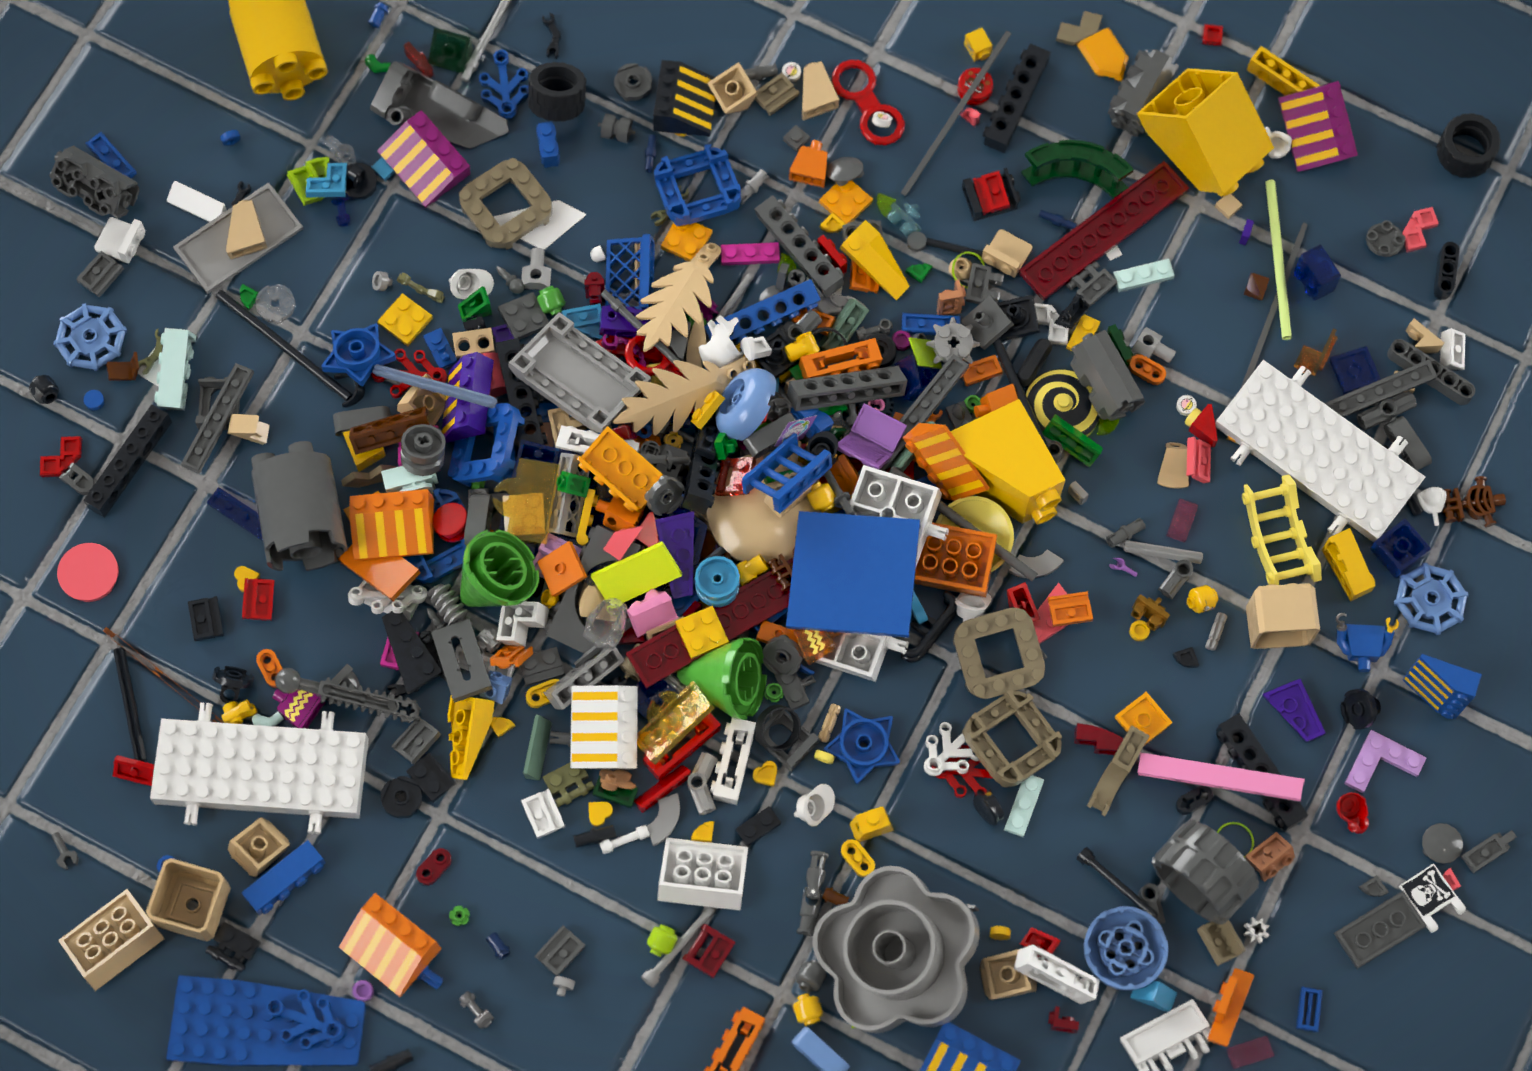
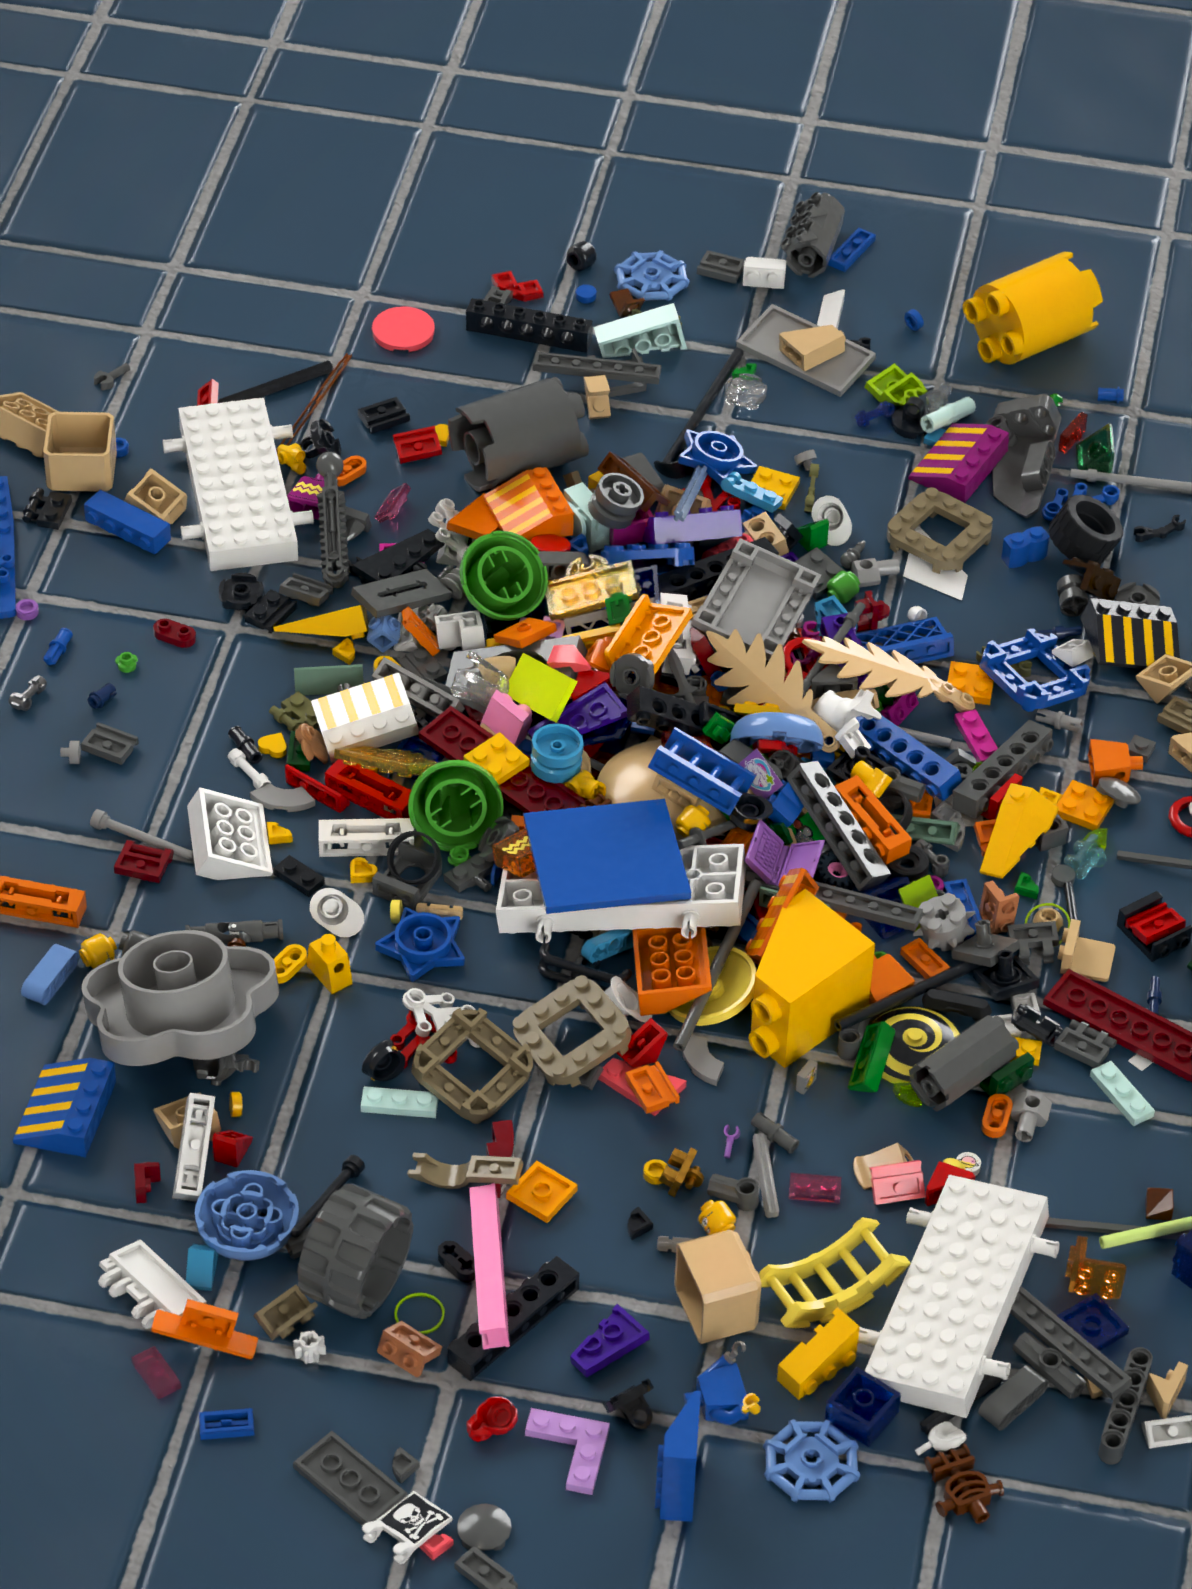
camera: 75 degrees right, 25 degrees down
light aqua arm [252,712,284,726] -> none
dark azure plate [306,163,348,198] -> none
orange slope [339,893,441,997] -> none
white plate [521,789,565,839] -> none
lime head [647,924,677,957] -> none
light grey piece [688,752,718,816] -> none
none -> clear pink plate [374,483,411,523]
none -> dark azure plate [720,472,784,513]
none -> light aqua axle [920,397,976,433]
none -> white slope [1052,639,1093,667]
none -> dark brown bracket [1062,557,1121,601]

